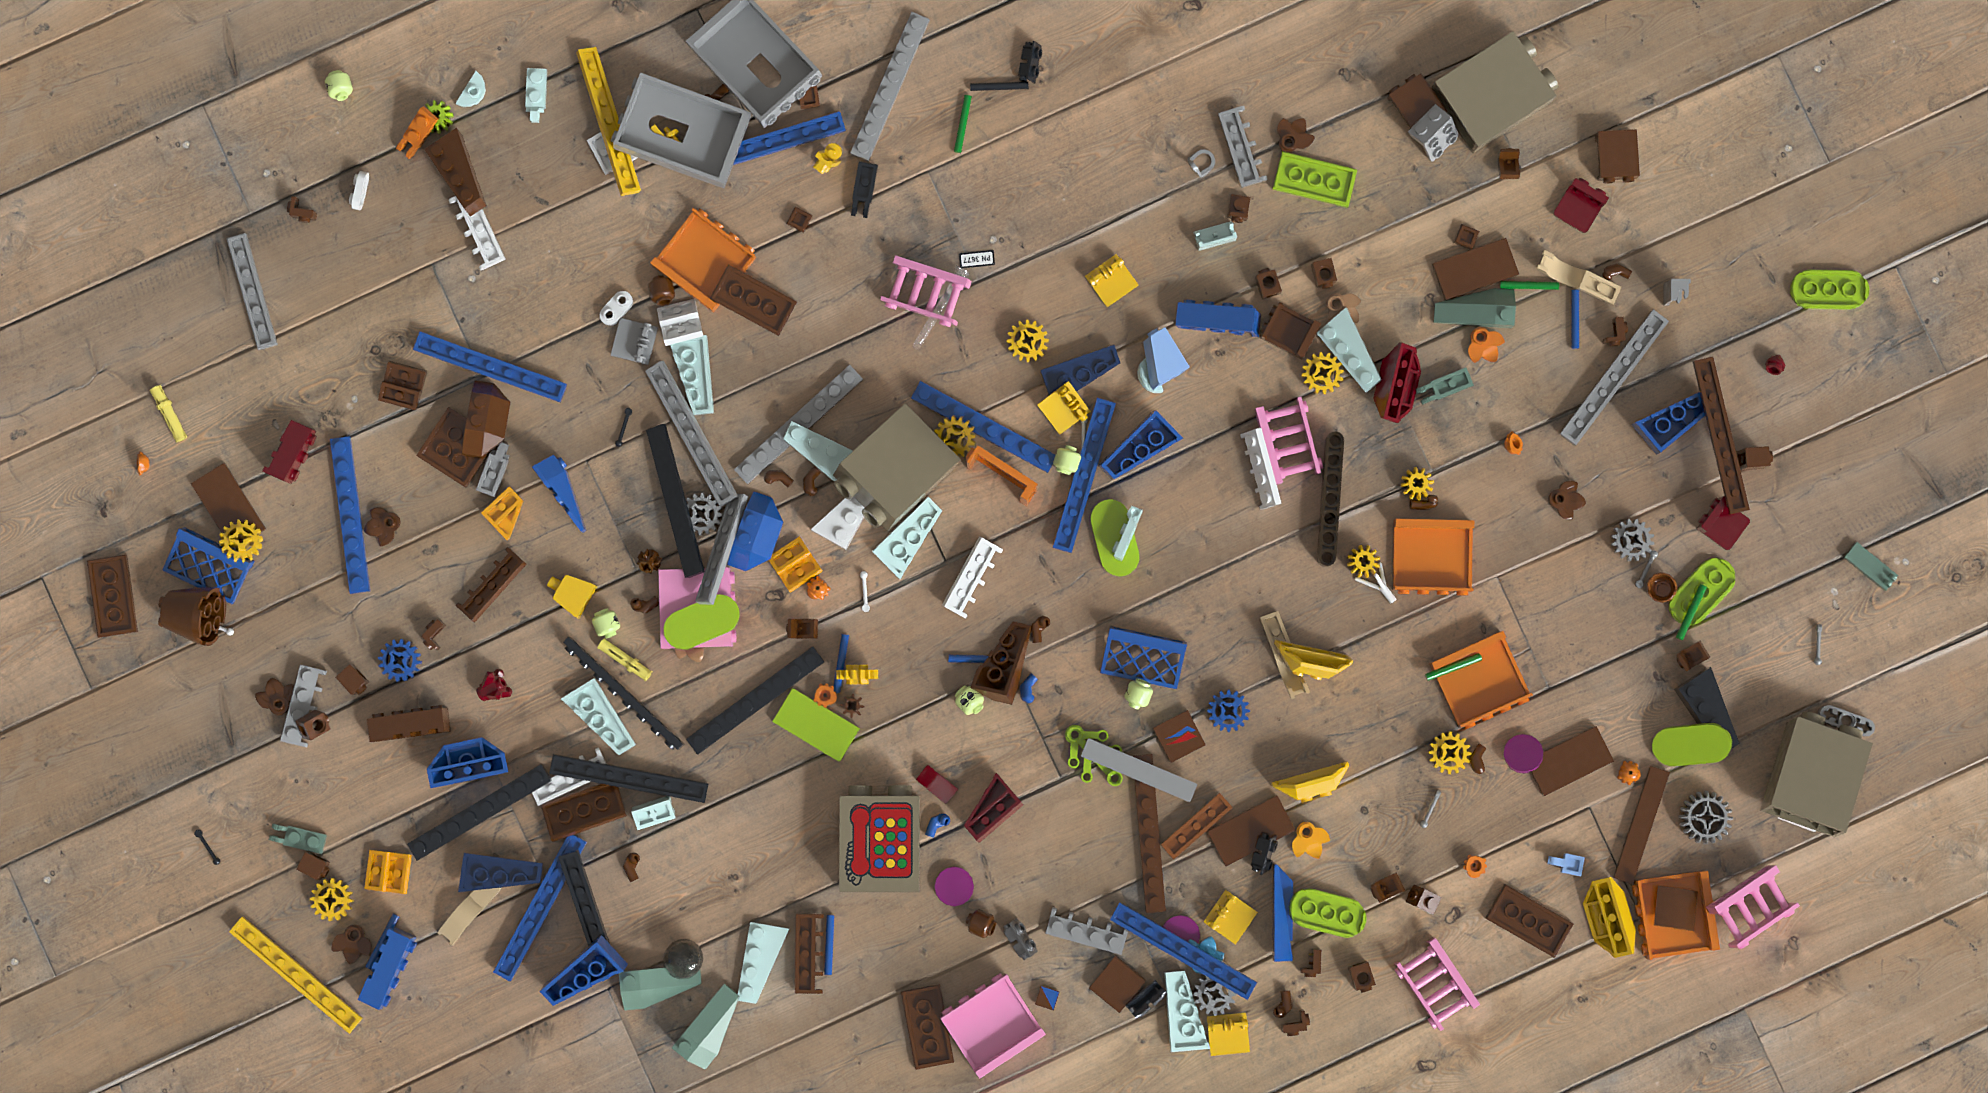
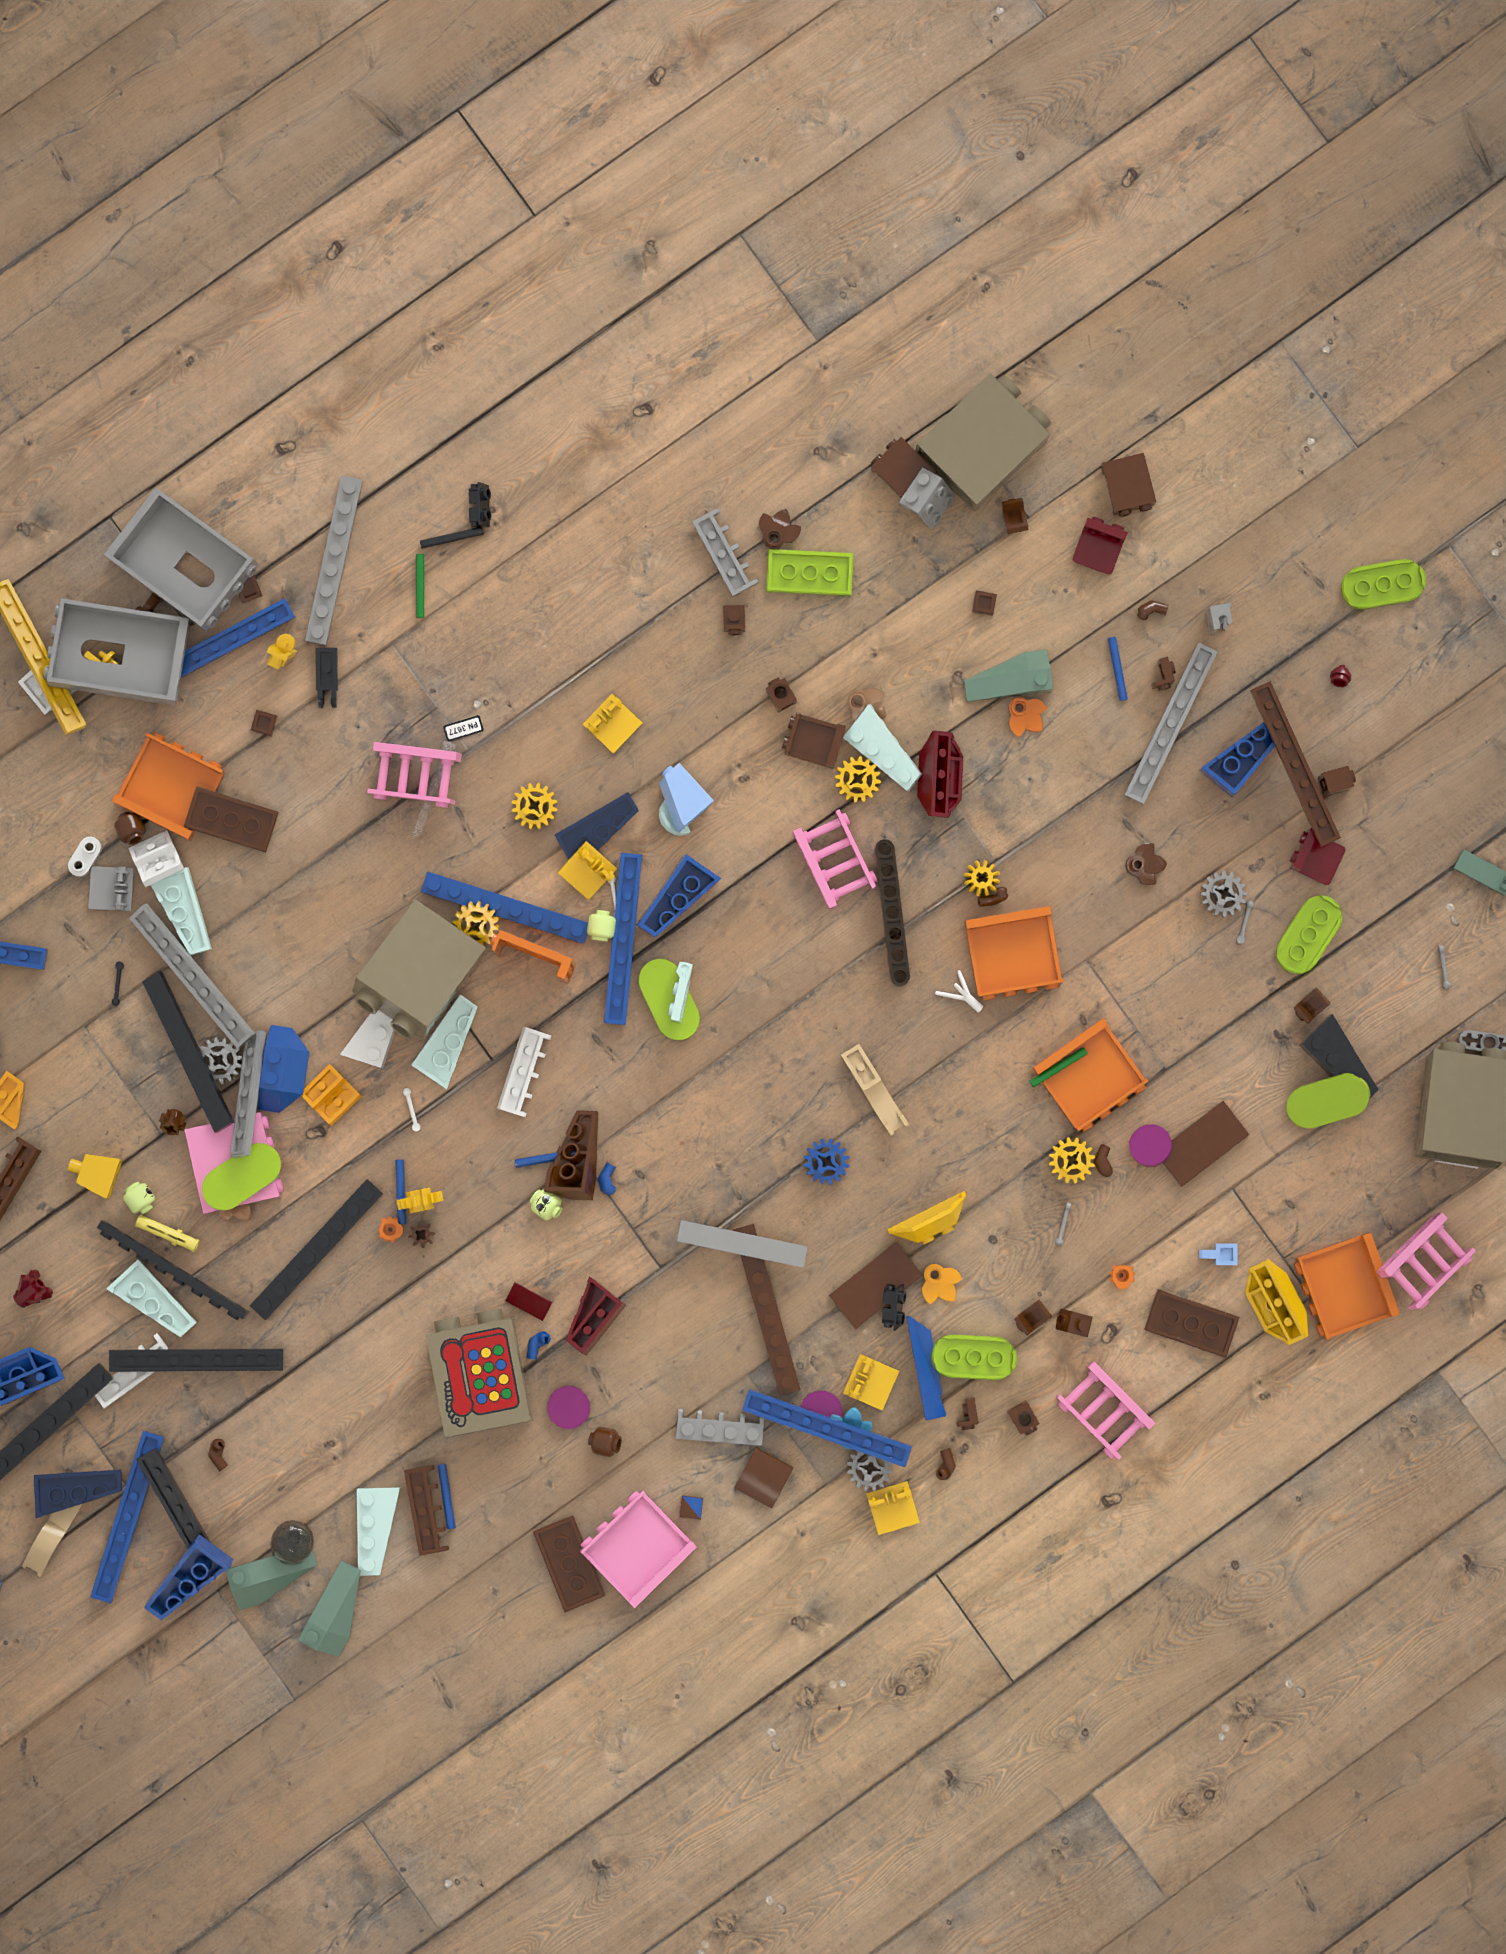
camera: 15 degrees left, 0 degrees up
blue wedge [532,455,587,533] -> none
reddish brown tile [541,784,627,842] -> none
reddish brown arm [630,596,659,613] -> none
light aqua hinge [631,796,675,830] -> none
light grey plate [734,365,863,484] -> none
reddish brown arm [764,470,794,488] -> none
lime tile [772,688,860,762] -> none
light aqua wing [783,421,853,482] -> none
reddish brown bracket [786,619,818,639] -> none
reddish brown arm [803,466,821,496] -> none
orange animal [806,576,831,600] -> none
flat silver hinge [1003,918,1038,961] -> none
reddish brown arm [1031,616,1050,643] -> none
lime plant [1065,725,1123,786] -> none
blue fence [1100,626,1187,689] -> none
yellowish green head [1124,678,1153,709] -> none
black hinge [1125,980,1166,1019] -> none
reddish brown tile [1153,710,1206,763] -> none
dark orange plate [1160,793,1233,860] -> none
light aqua wing [1164,971,1210,1052] -> none
blue wedge [1175,300,1261,337] -> none
light grey piece [1187,149,1215,177] -> none
light aqua hinge [1193,221,1237,251] -> none
white hinge [1240,428,1282,510] -> none
yellow wedge [1274,640,1353,680] -> none
reddish brown bracket [1281,1009,1310,1036] -> none
reddish brown brick [1311,258,1337,289] -> none
yellow gear [1347,545,1380,578] -> none
sand green hinge [1416,367,1474,405] -> none
reddish brown tile [1432,238,1519,300] -> none
green bar [1500,281,1559,290] -> none
orange animal [1504,431,1523,455] -> none
tan piece [1536,250,1621,305] -> none
reddish brown tile [1613,766,1670,884] -> none
orange animal [1617,761,1641,785] -> none
dark orange hair [1647,572,1677,603] -> none
reddish brown slope [1654,886,1698,931] -> none
green bar [1676,584,1707,641] -> none
light grey gear [1679,791,1733,844] -> none

